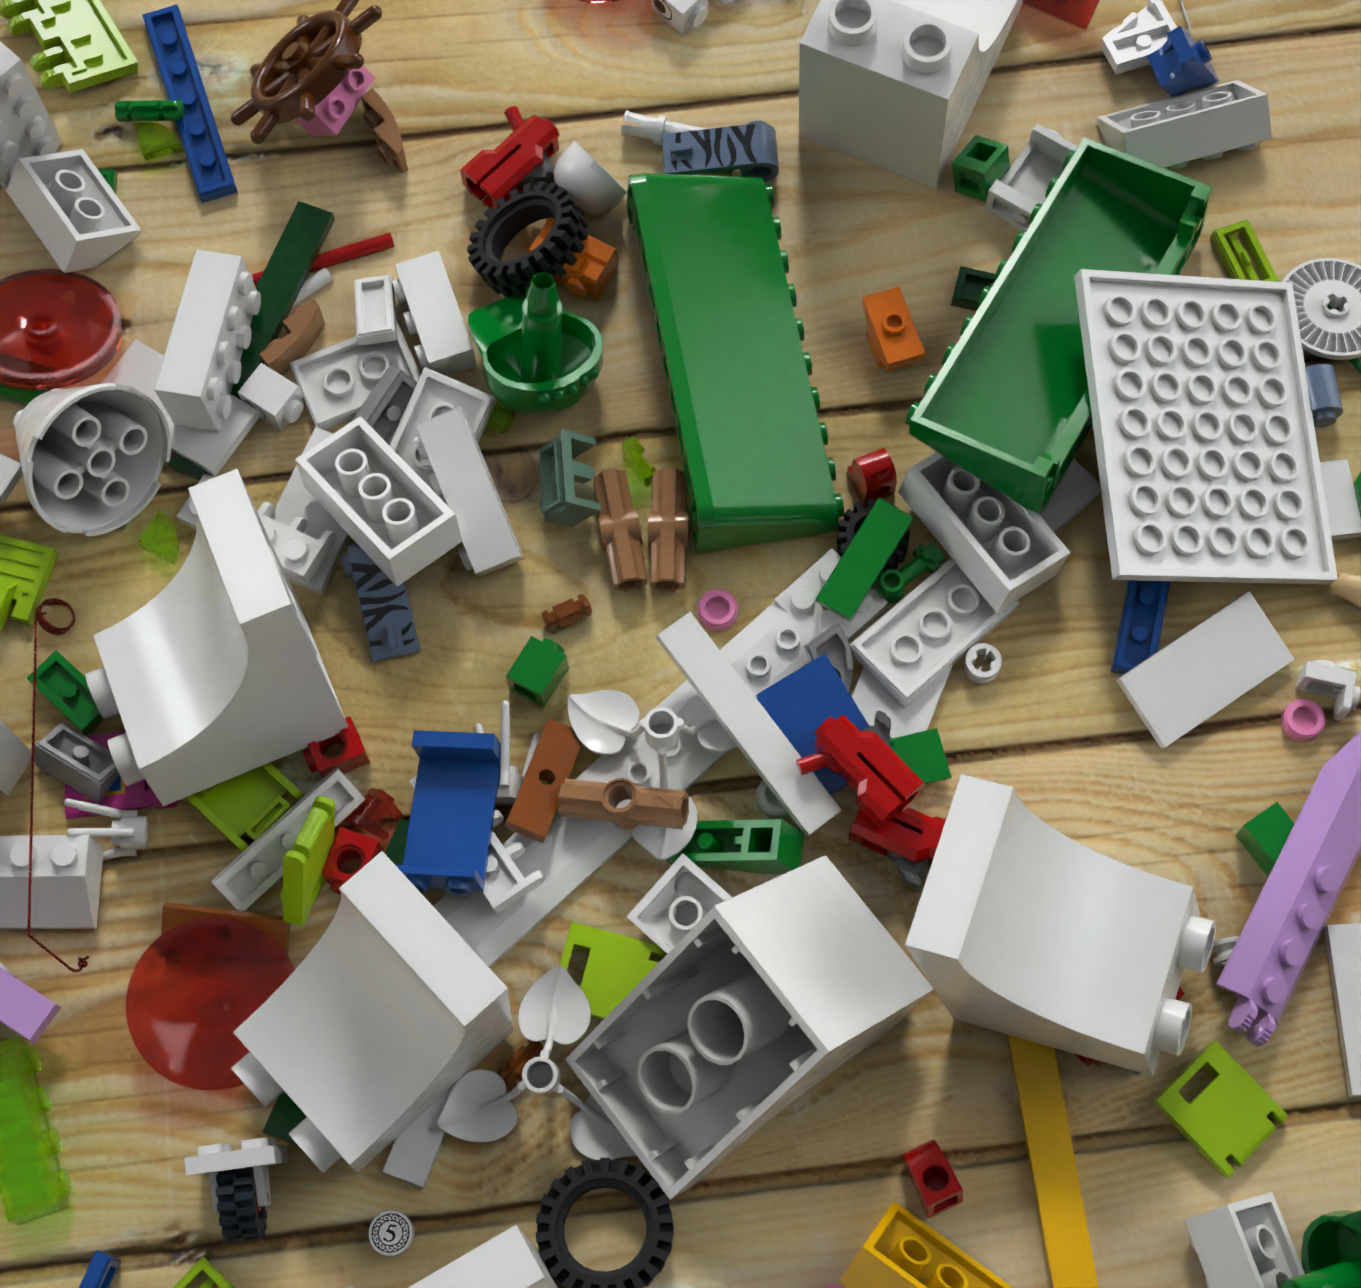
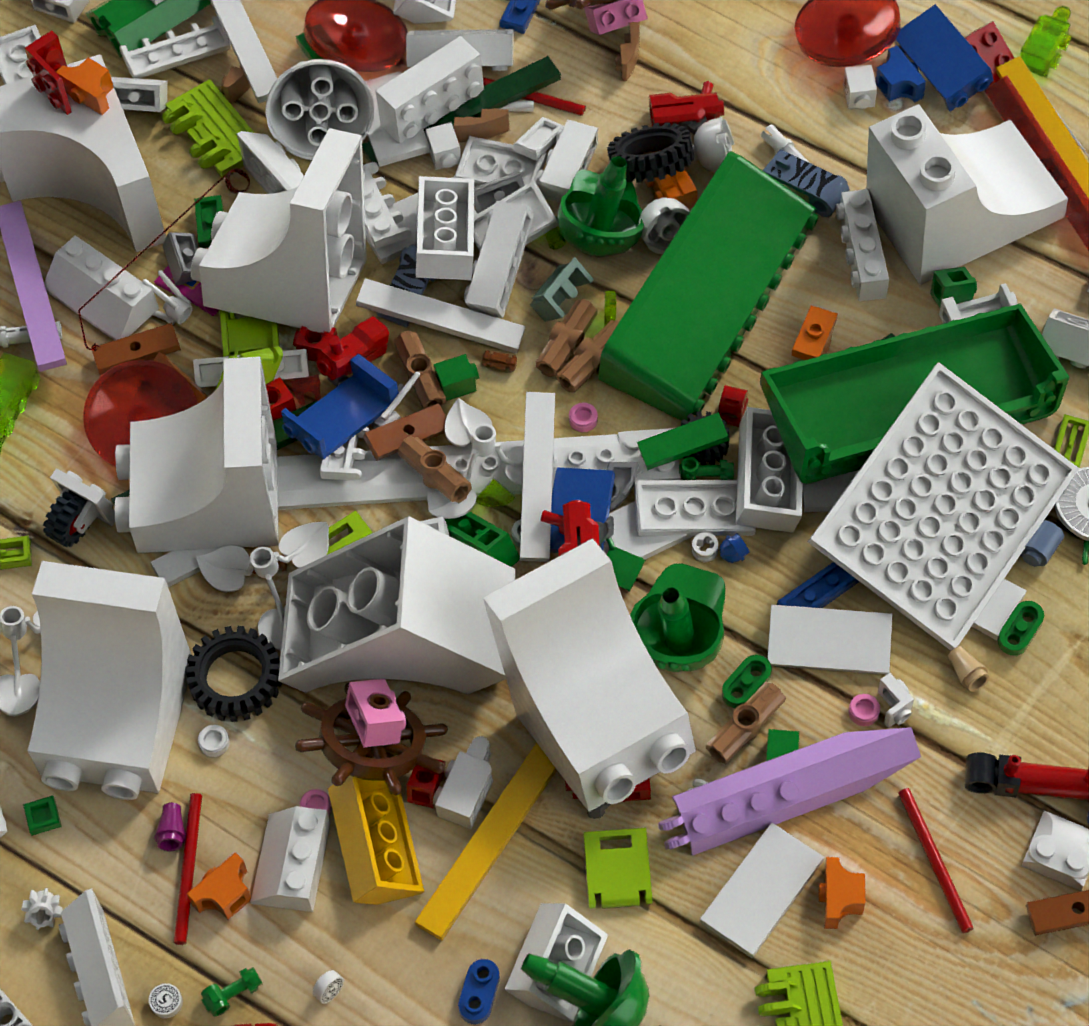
camera: 40 degrees right, 10 degrees down
none -> dark orange tile [91,323,181,375]
none -> white slope [237,131,304,194]
none -> reddish brown brick [295,679,448,795]
none -> red piece [316,316,389,387]
none -> white tile [356,278,525,354]
none -> medium nougat piece [394,330,446,409]
none -> white slope [406,29,514,71]
none -> white hinge [433,735,493,829]
none -> clear neon green tile [476,477,516,507]
none -> green piece [630,563,726,672]
none -> white cylinder [639,198,690,254]
none -> medium nougat piece [706,681,786,764]
none -> blue plate [720,533,750,563]
none -> green plate [722,655,772,709]
none -> white brick [836,189,889,301]

